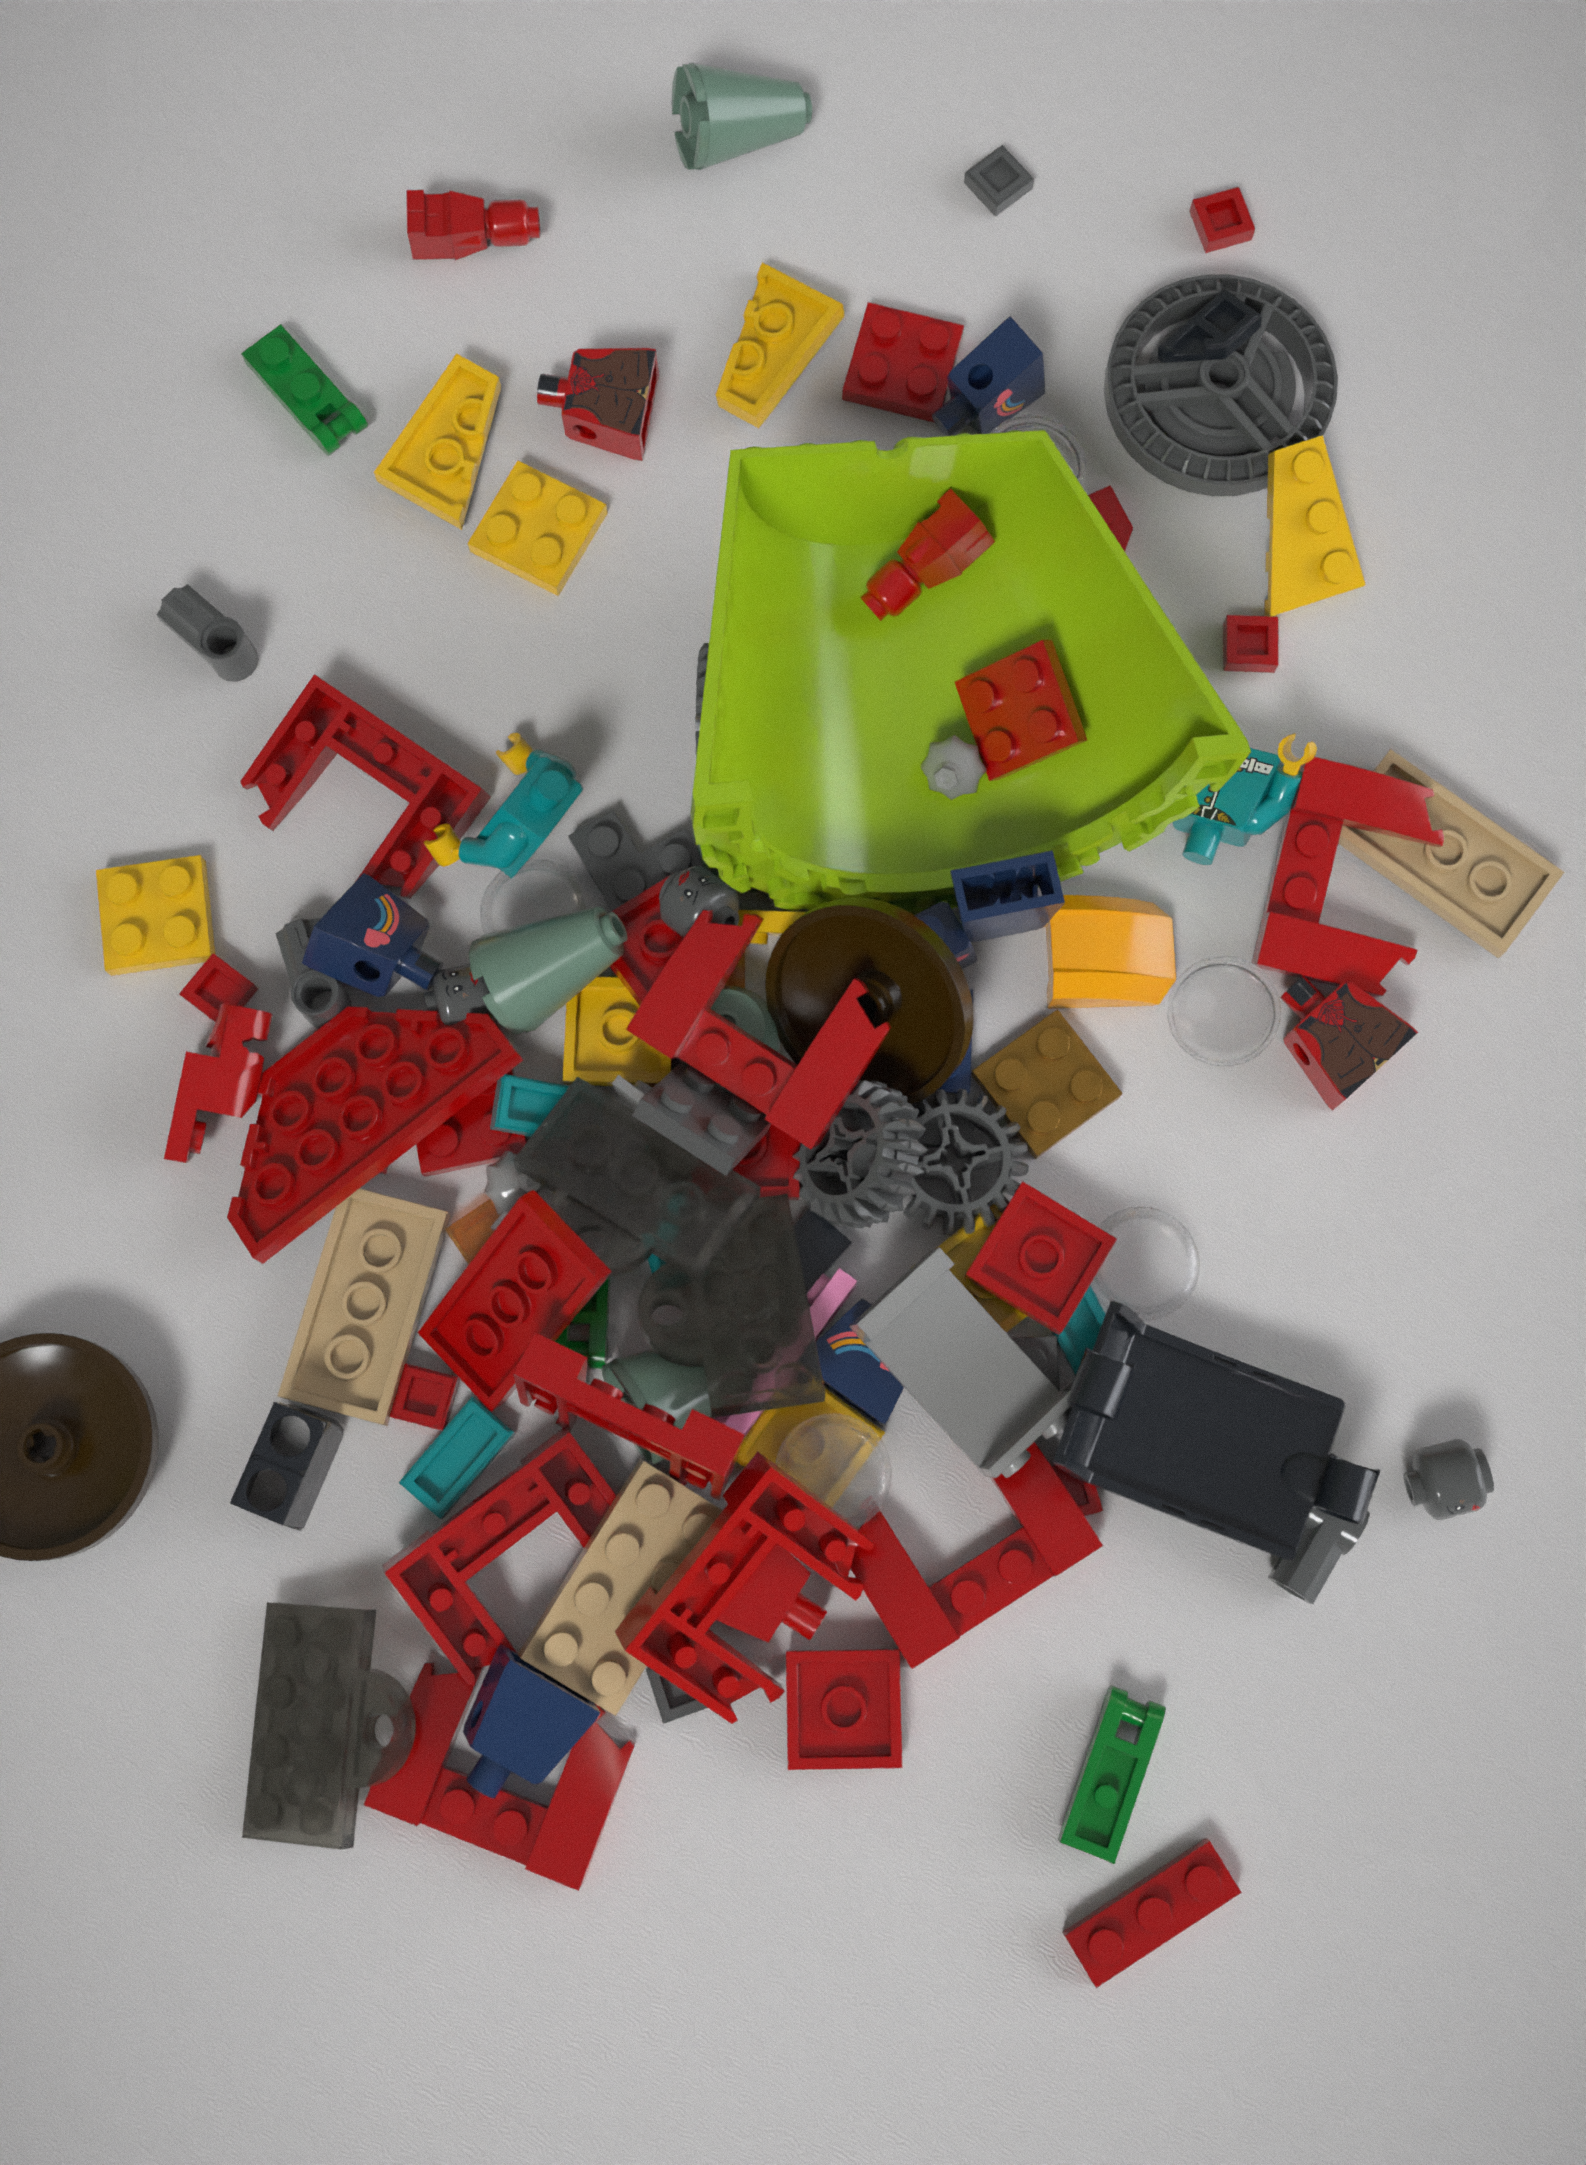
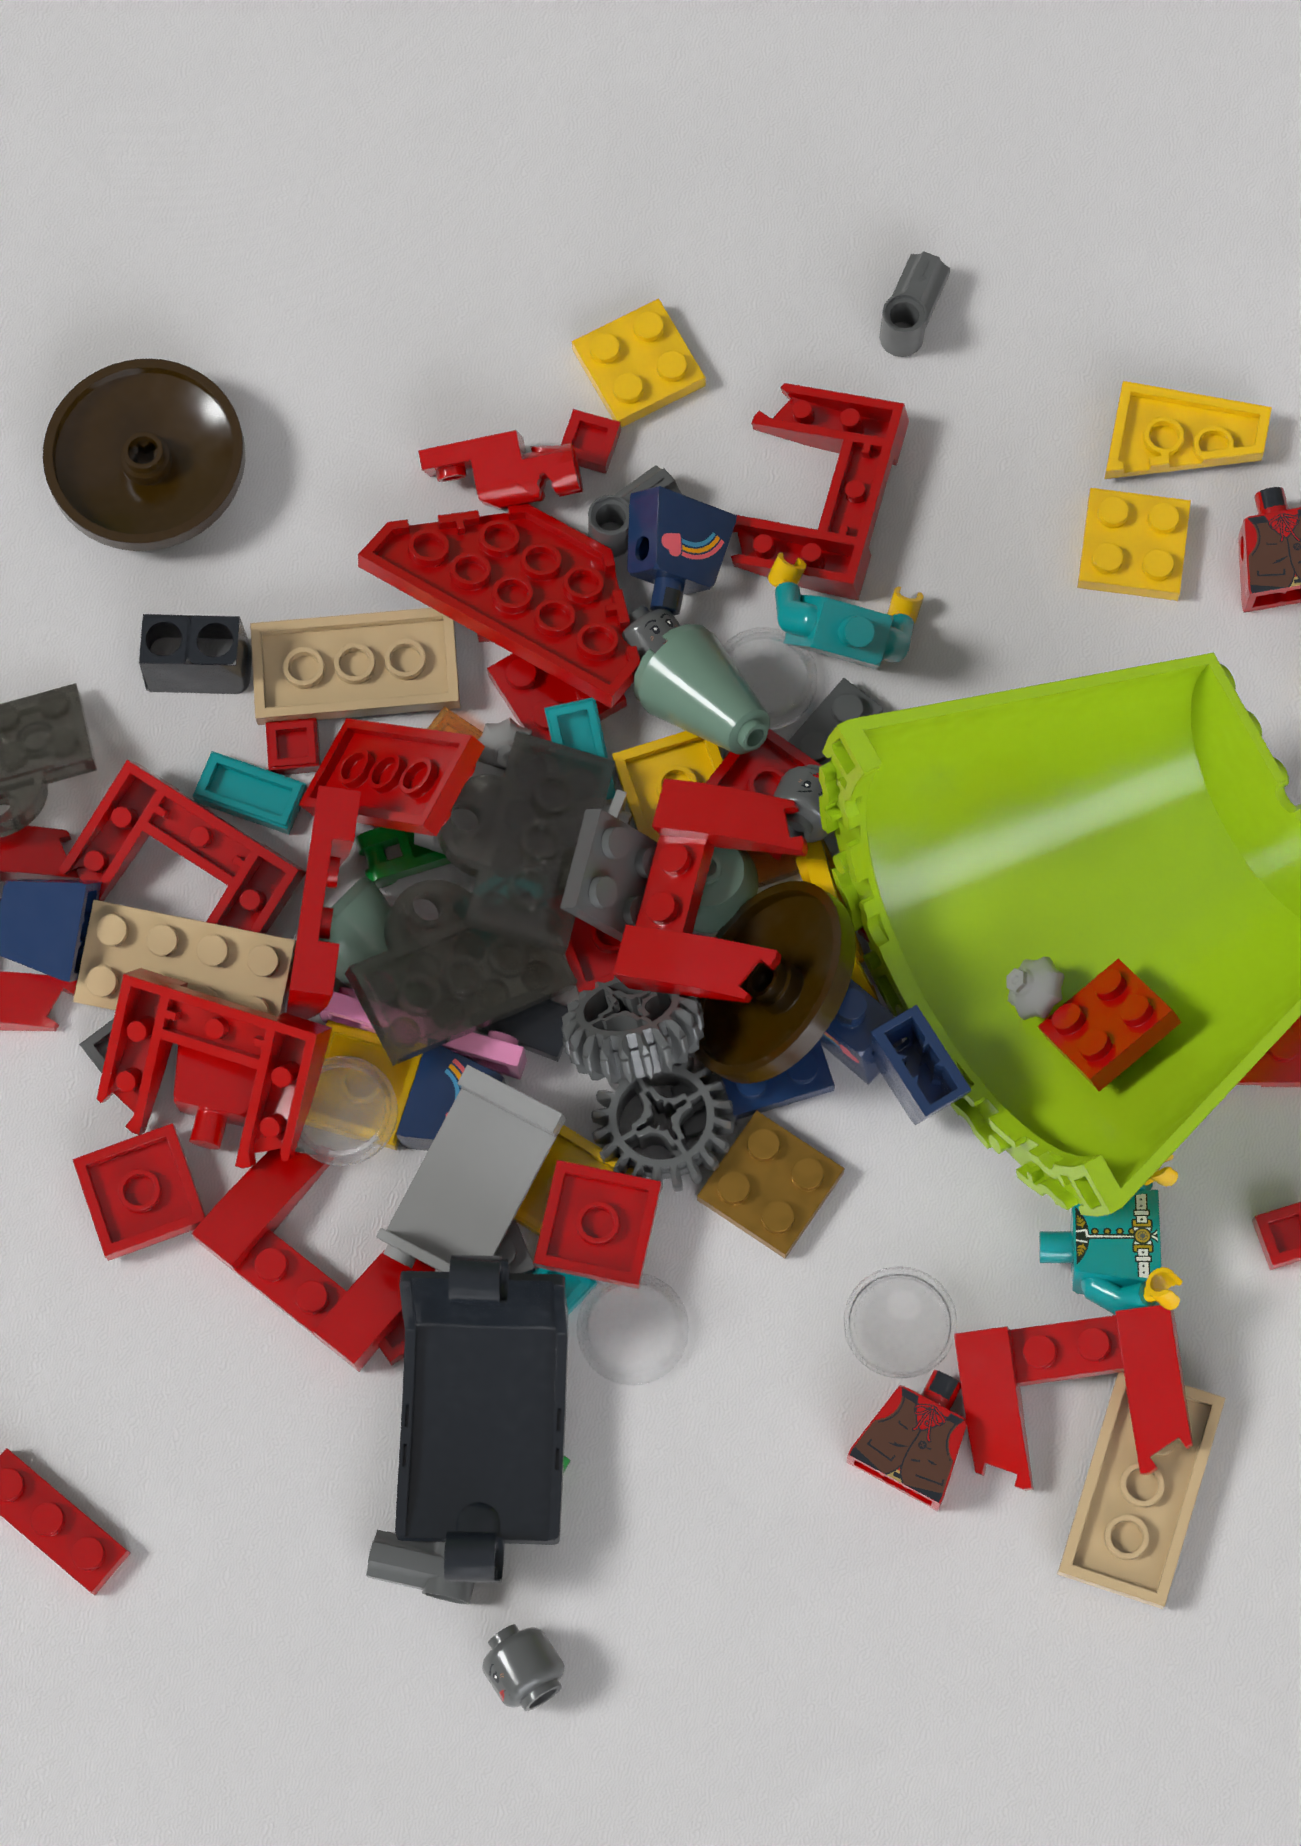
camera: 75 degrees right, 5 degrees down
green plate [241,324,368,456] -> none
red piece [860,489,995,621] -> none
light orange slope [1044,895,1176,1009] -> none
green plate [1057,1685,1166,1864] -> none

